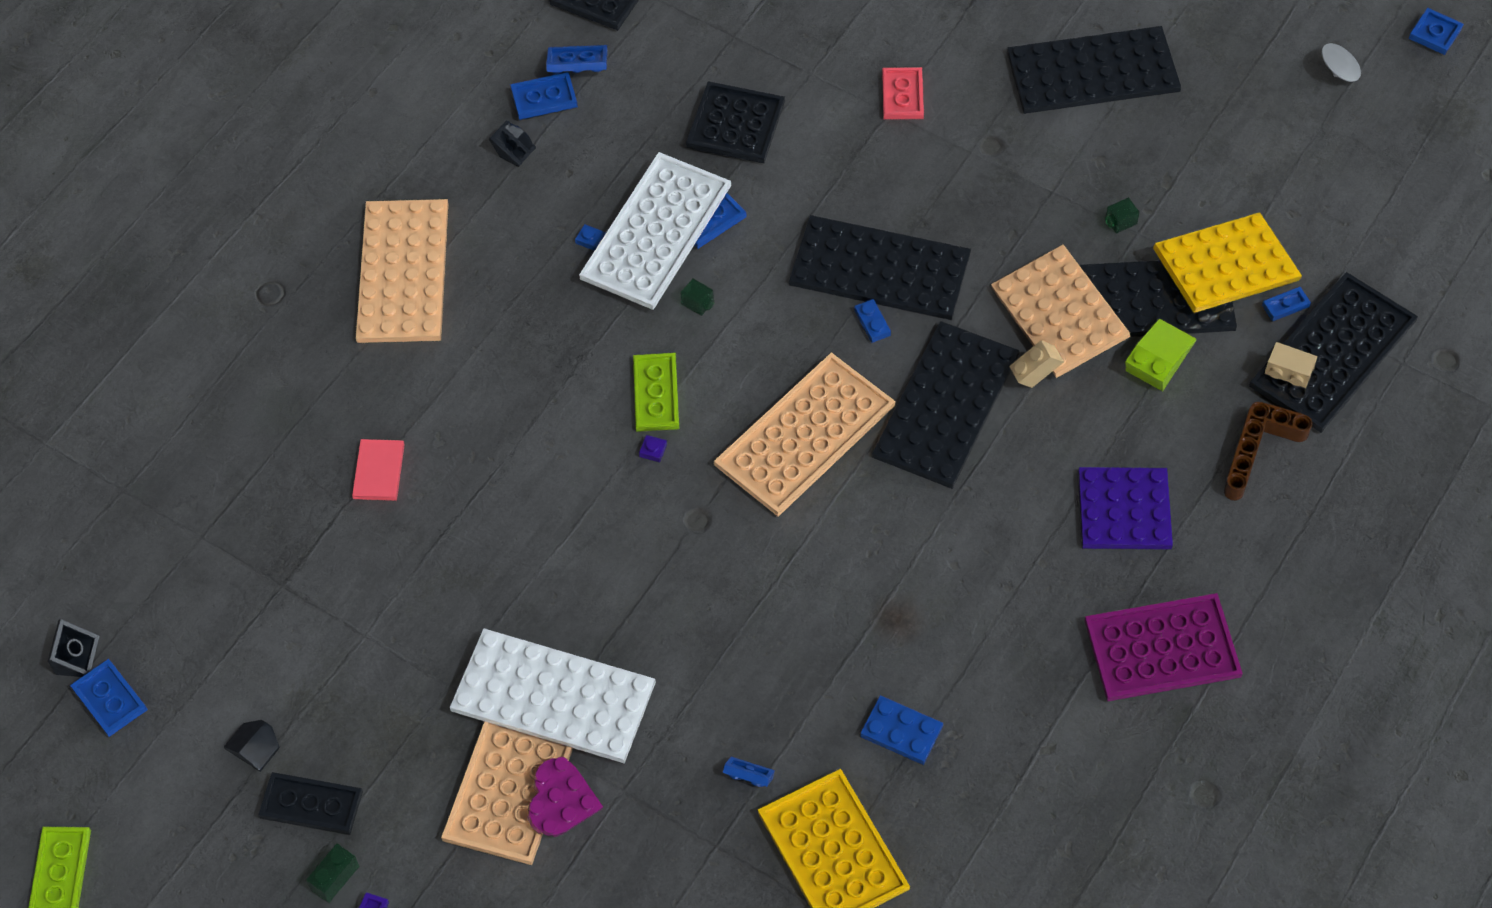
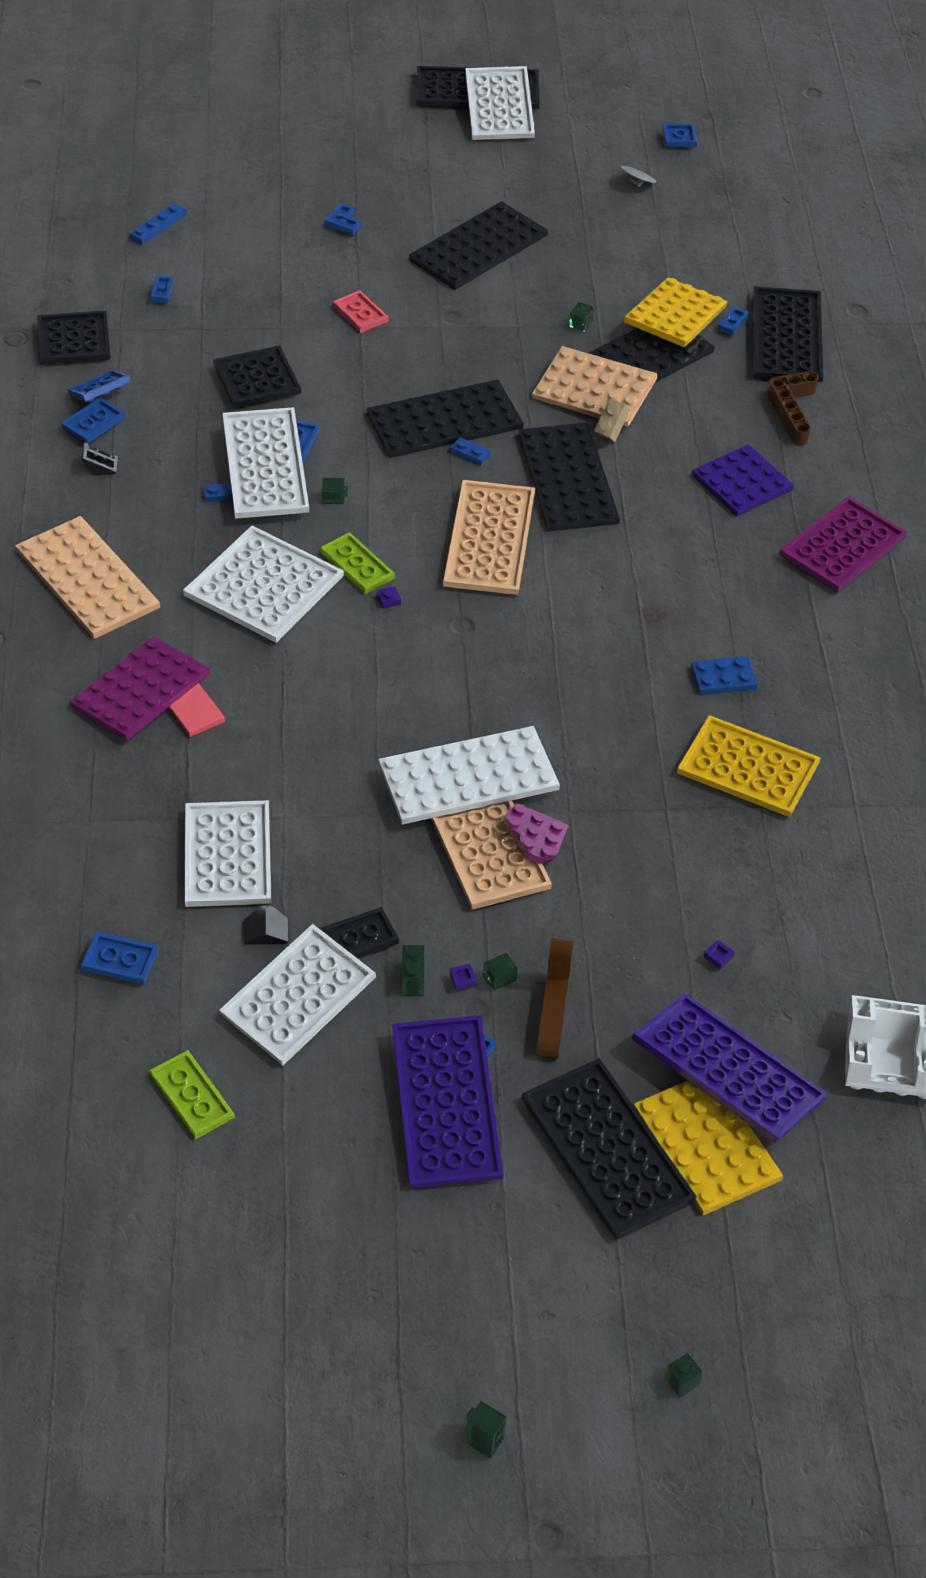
camera: 40 degrees left, 10 degrees down
black slope [48,619,100,677] -> none
blue plate [723,757,775,787] -> none
lime slope [1125,319,1196,392] -> none
tan brick [1265,342,1318,388] -> none
none -> magenta plate [69,636,210,741]
none -> white plate [183,526,344,643]
none -> white plate [185,800,271,907]
none -> white plate [219,924,376,1066]

